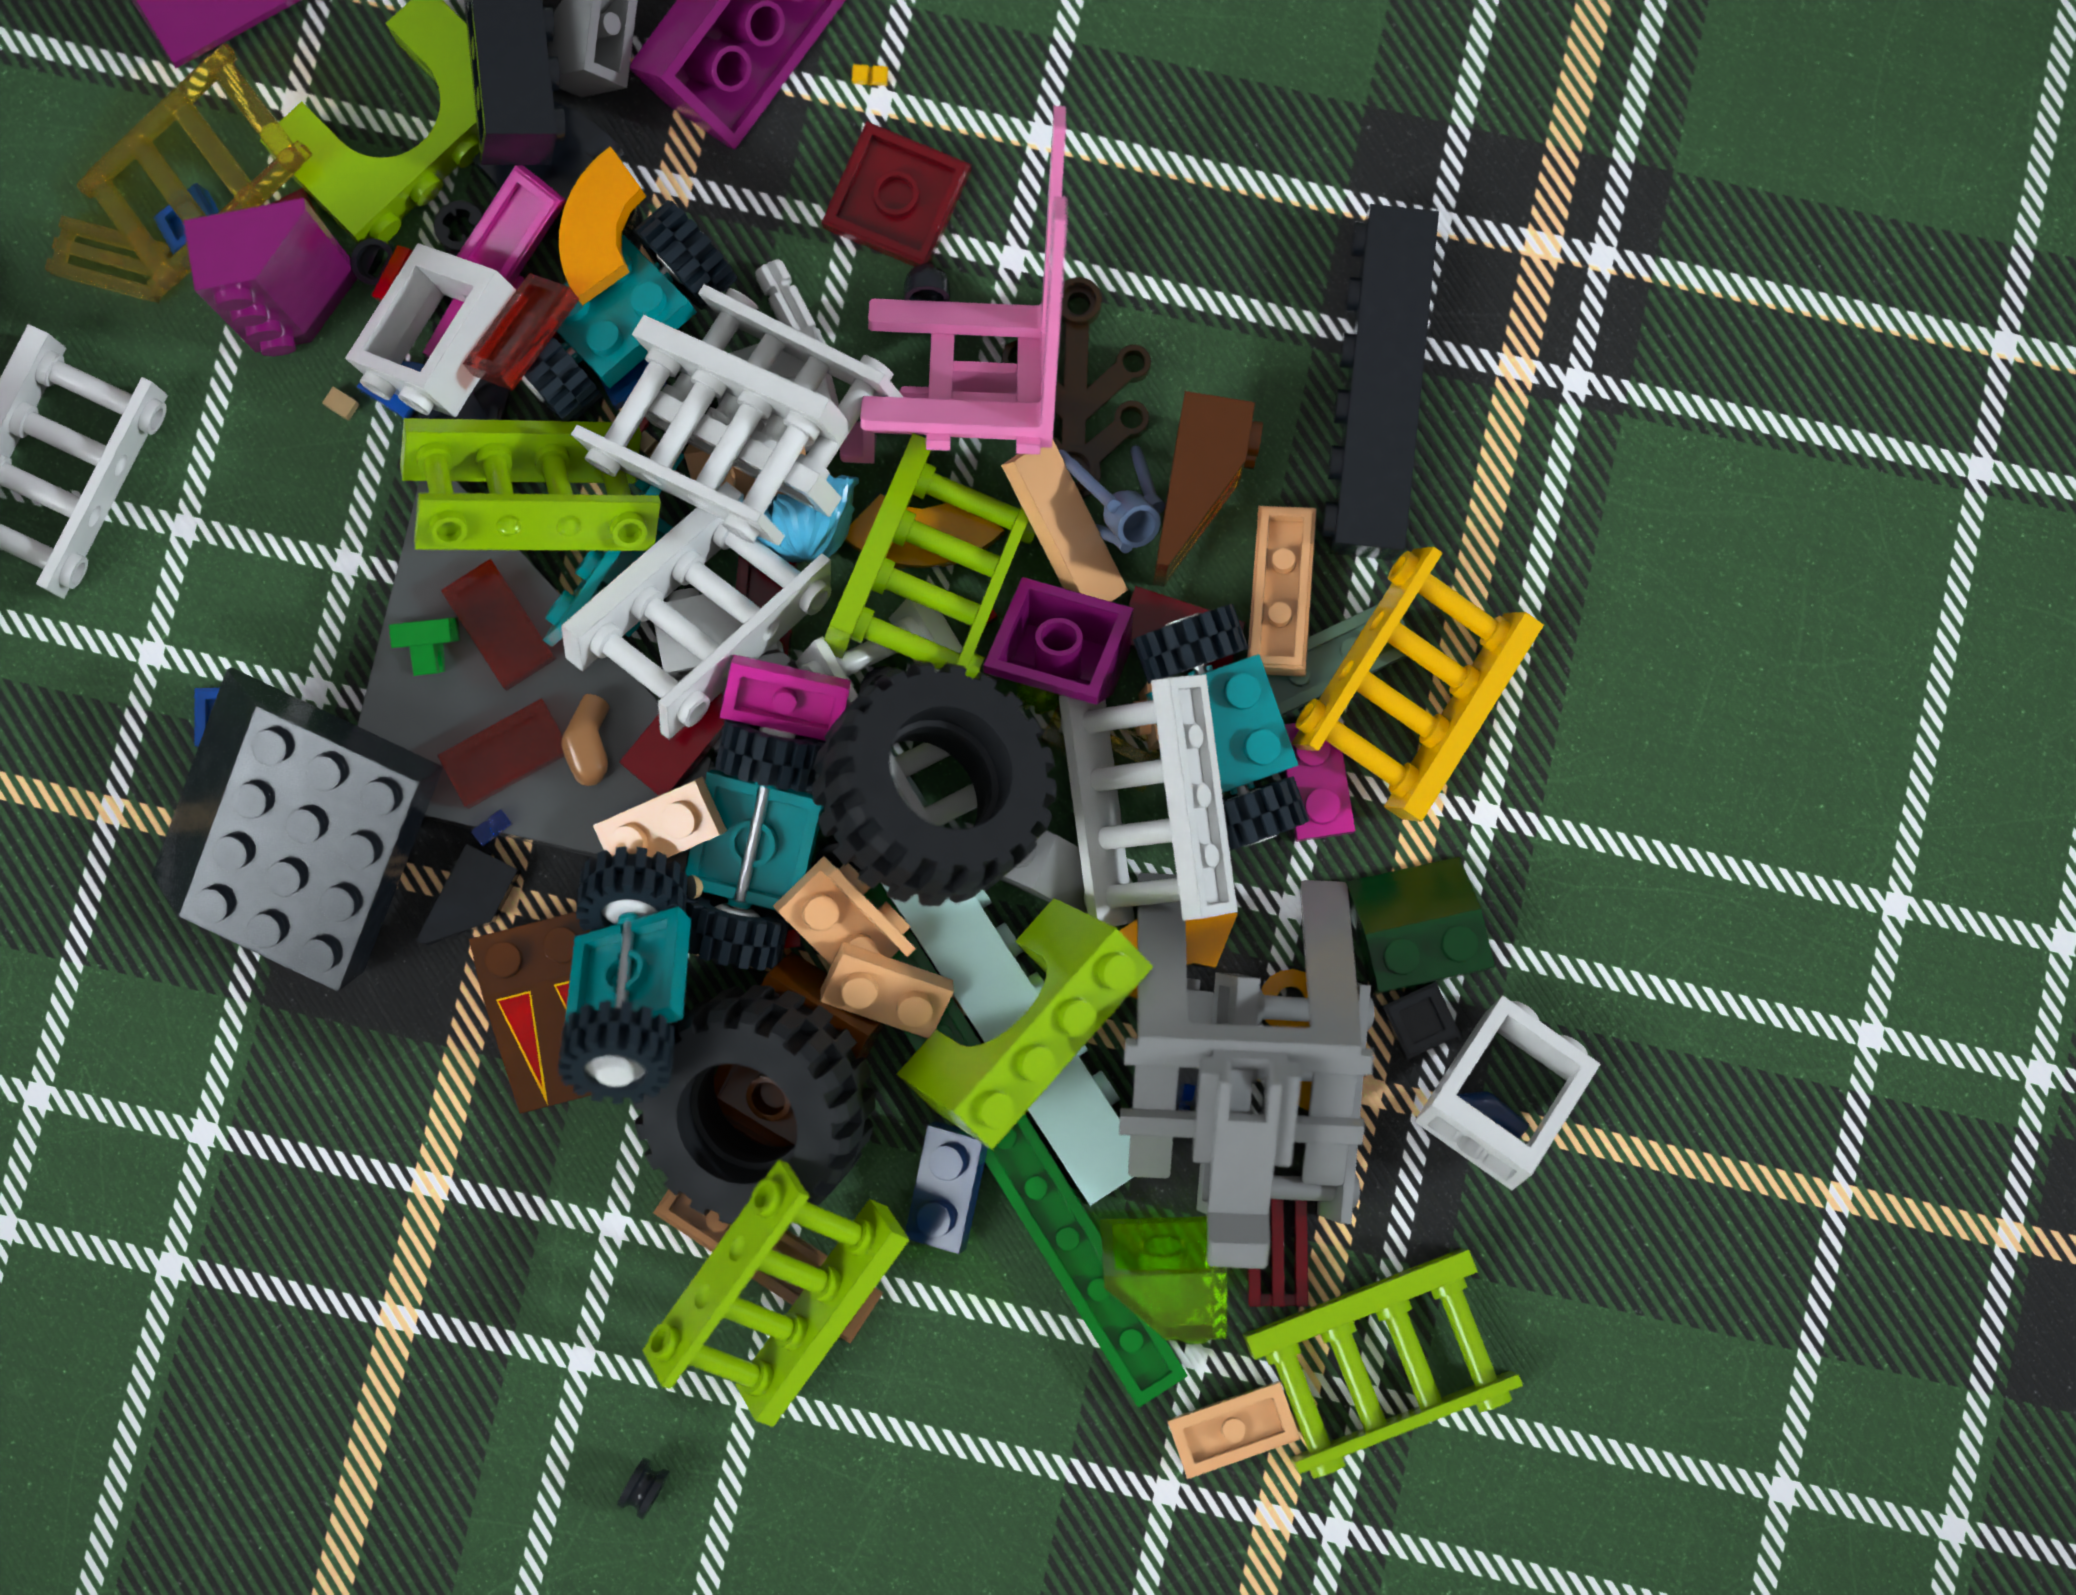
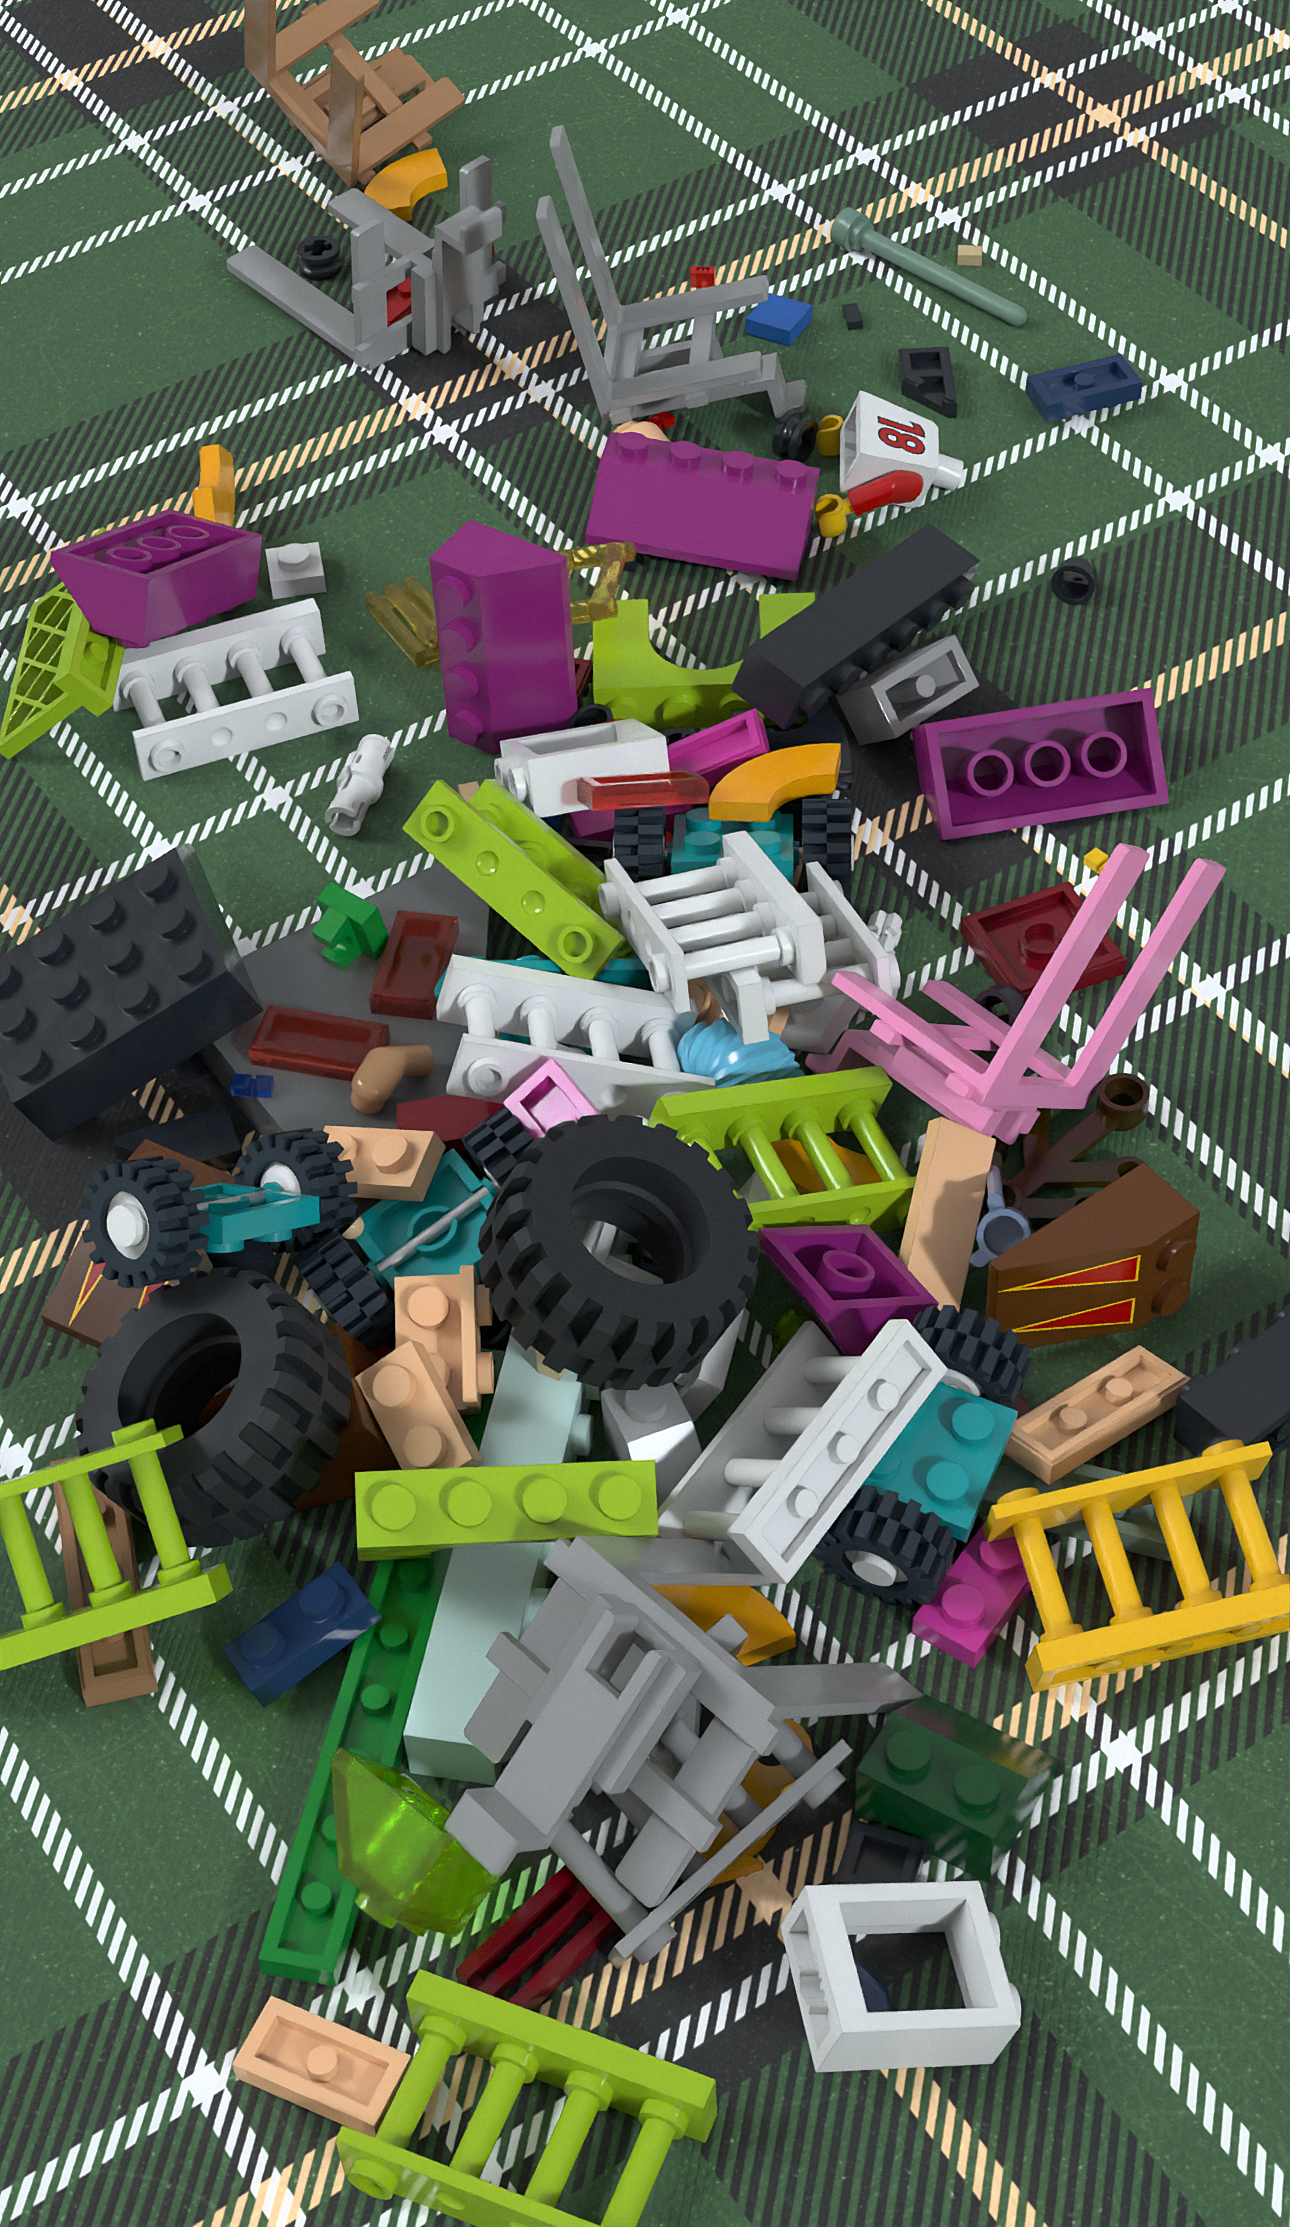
camera: 45 degrees right, 35 degrees down
none -> white pin [325,734,395,836]

